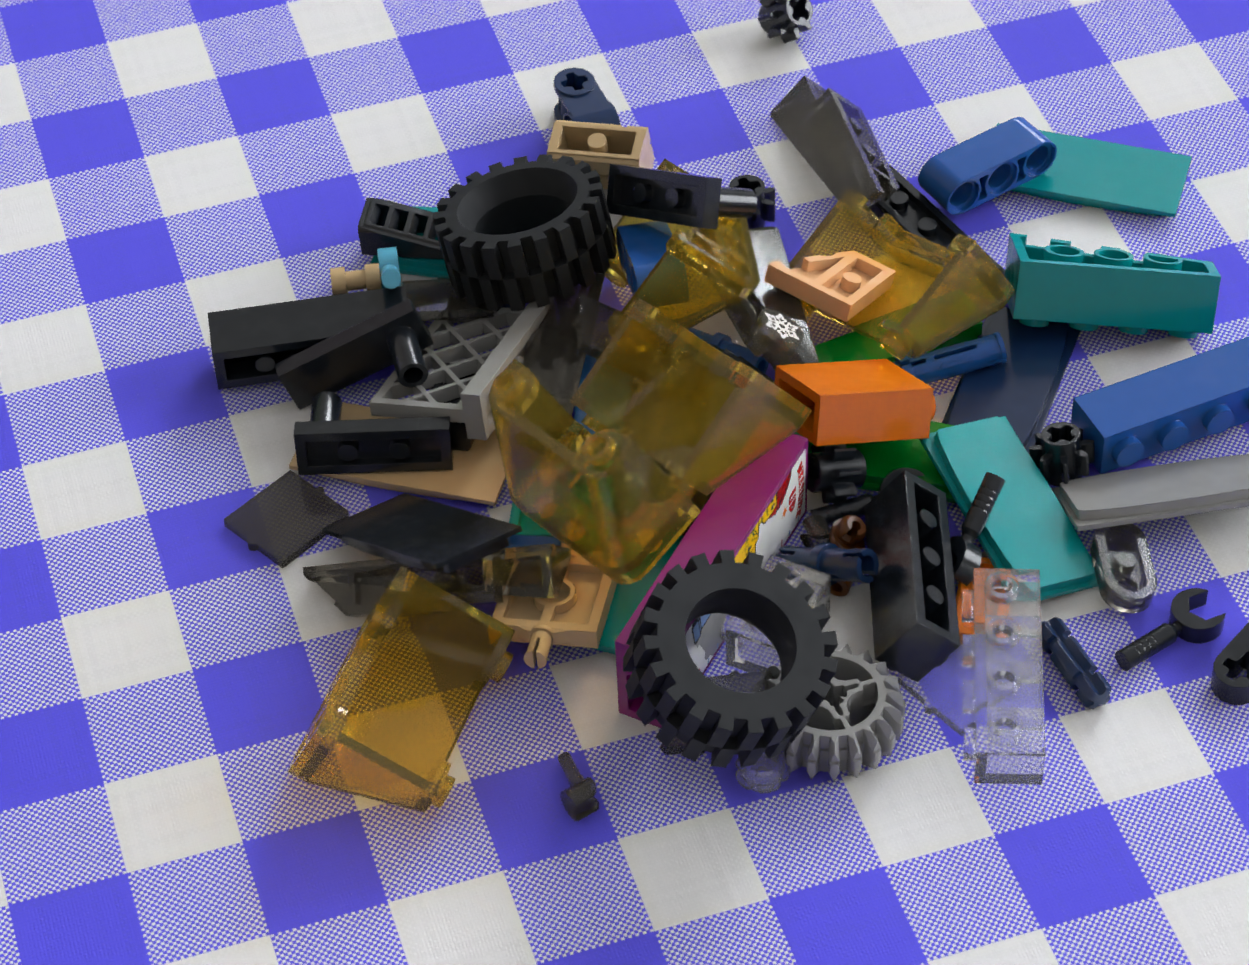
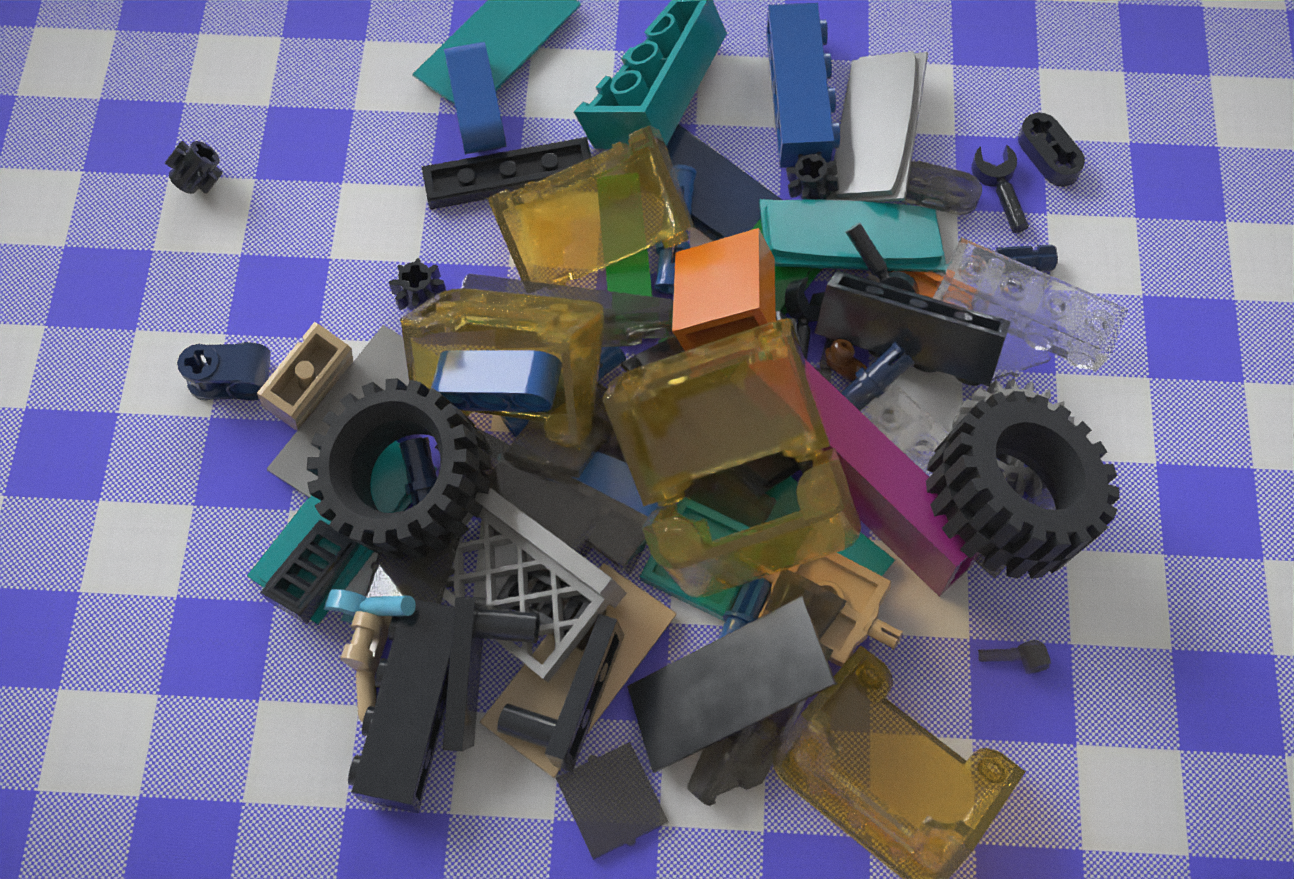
camera: 70 degrees left, 20 degrees up
black piece [606,164,757,229] -> none
clear smoke tile [751,309,804,357] -> none
light nougat wing [764,250,896,322] -> none
clear smoke wedge [771,76,900,216] -> none

